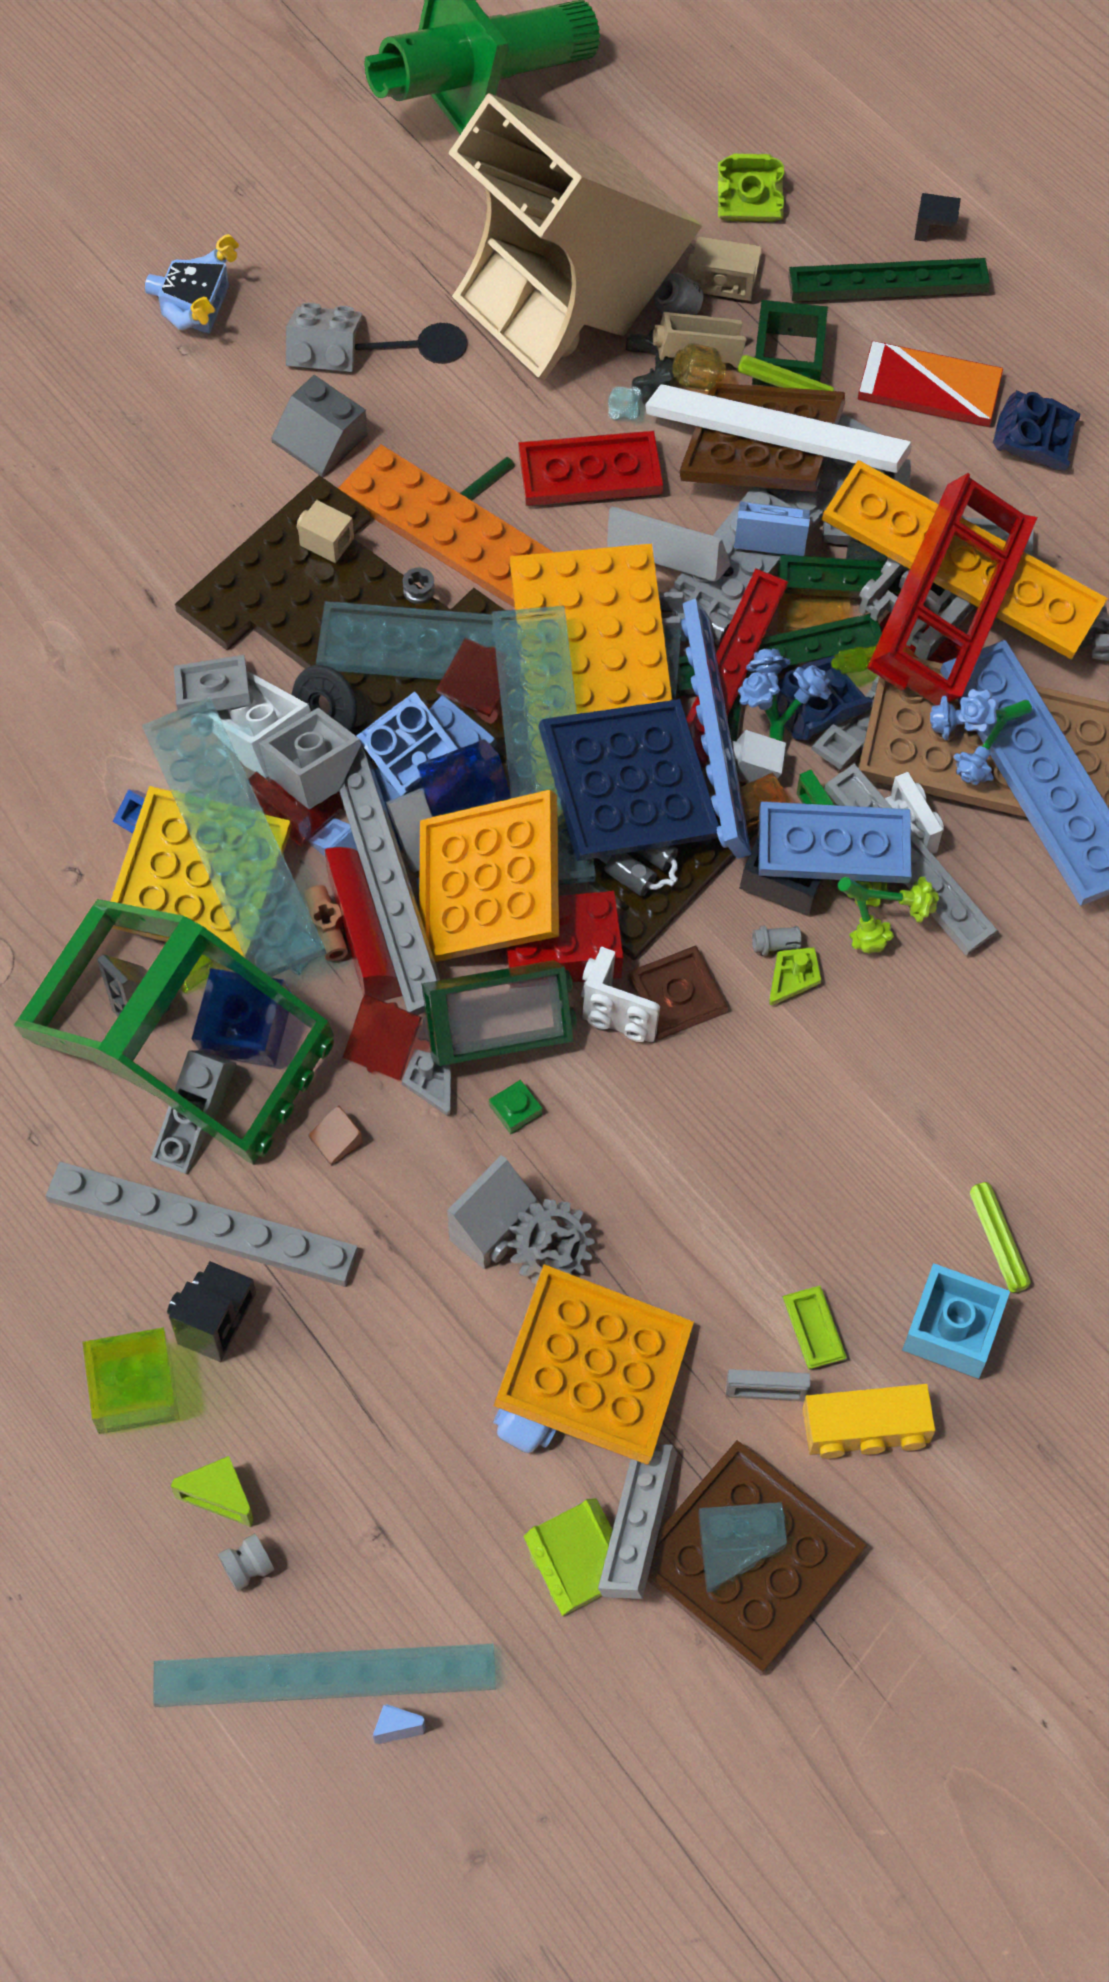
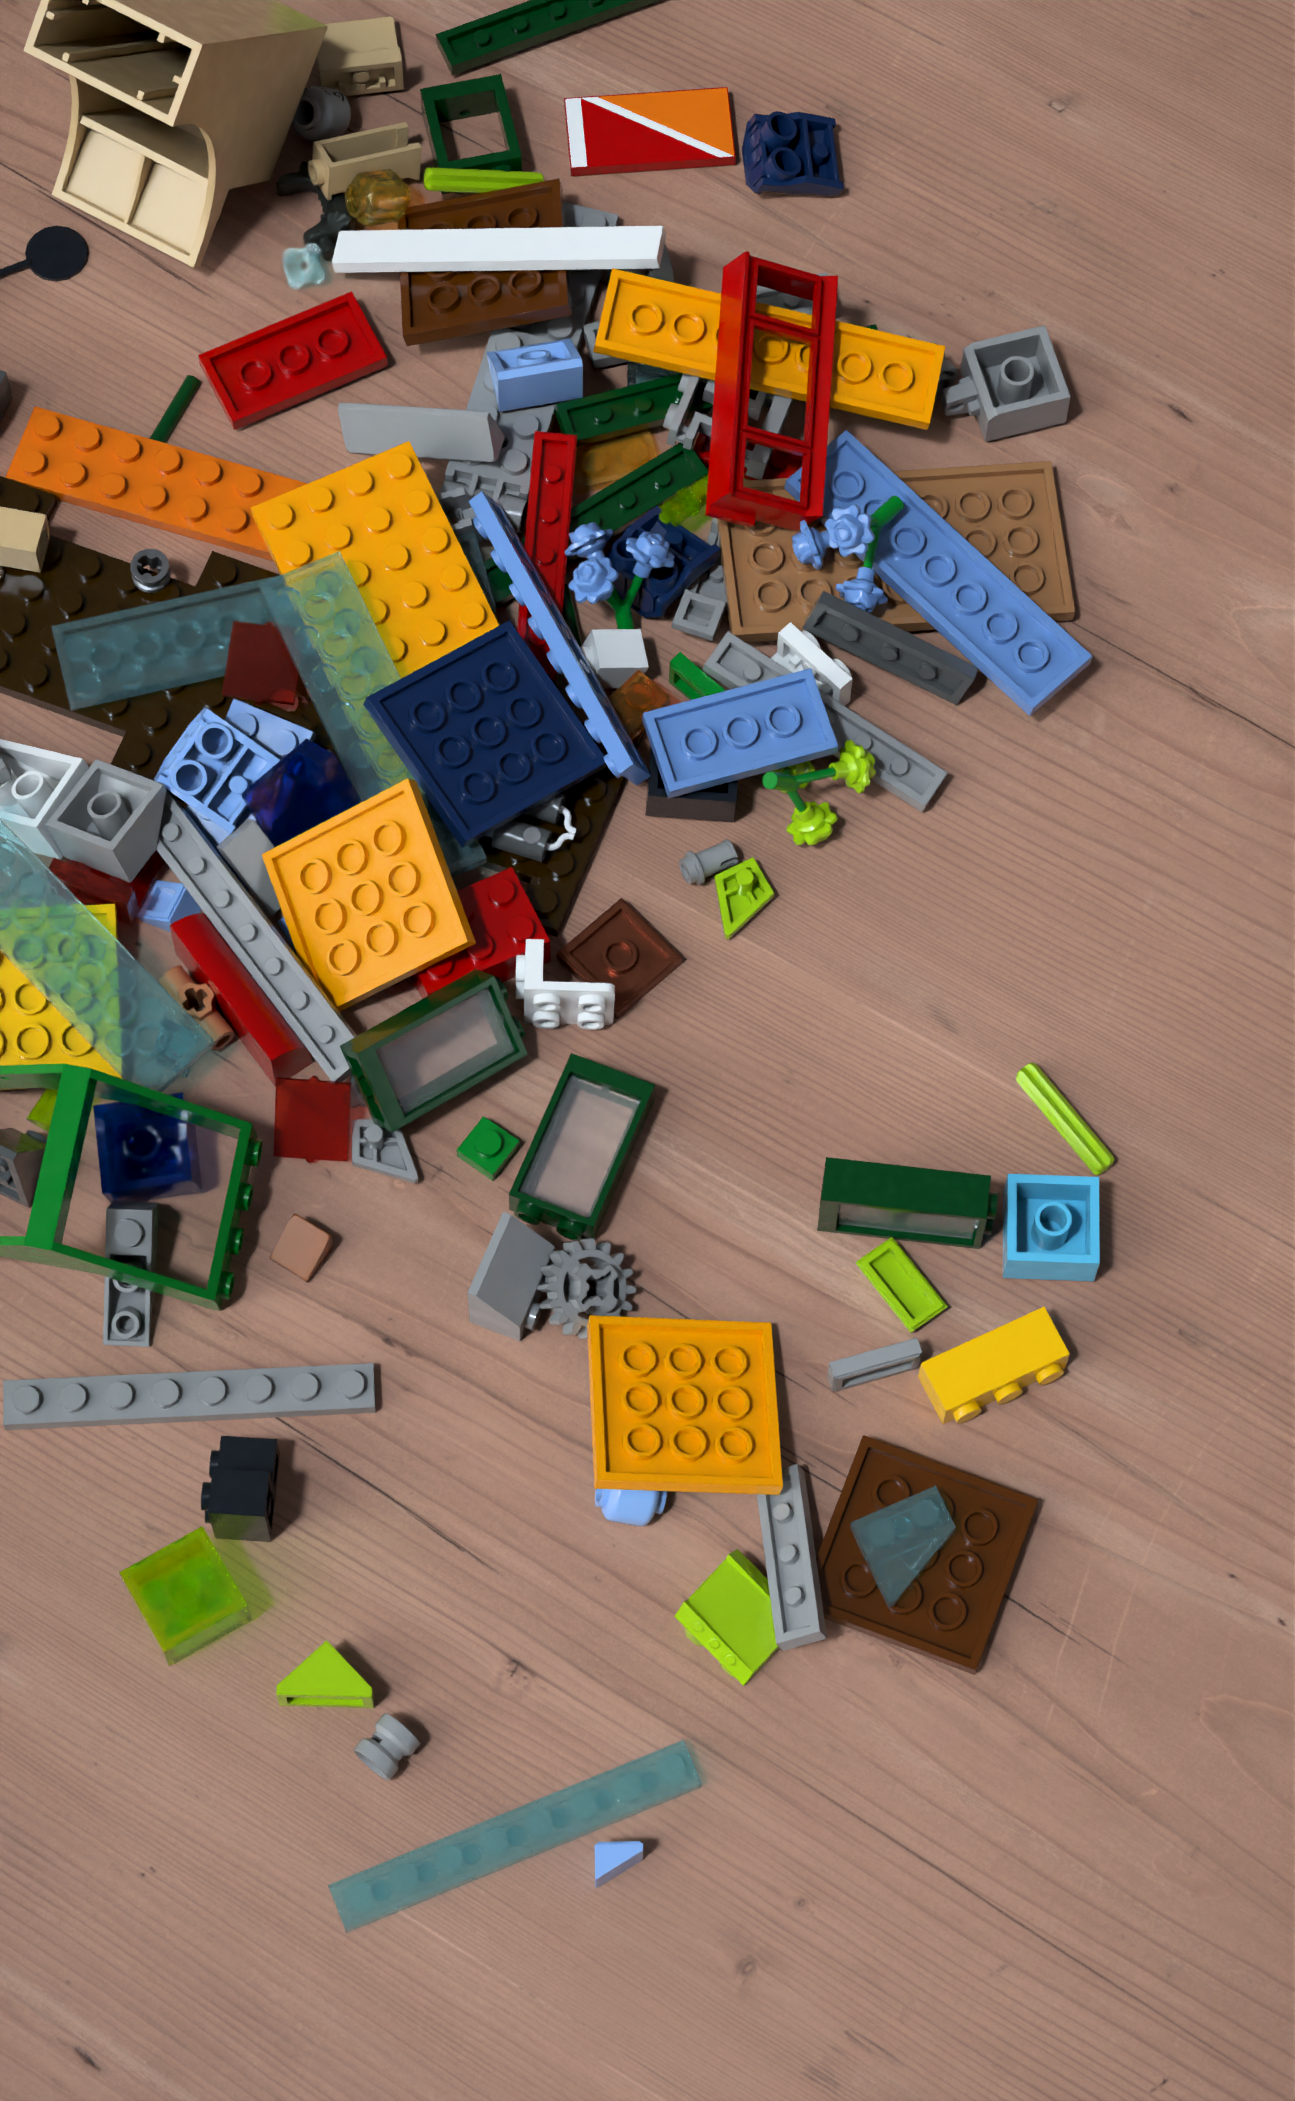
camera: 20 degrees left, 5 degrees up
black wheel [292,665,357,732] -> none
none -> window [509,1053,655,1241]
none -> dark grey plate [802,591,978,705]
none -> dark green window [817,1157,998,1249]

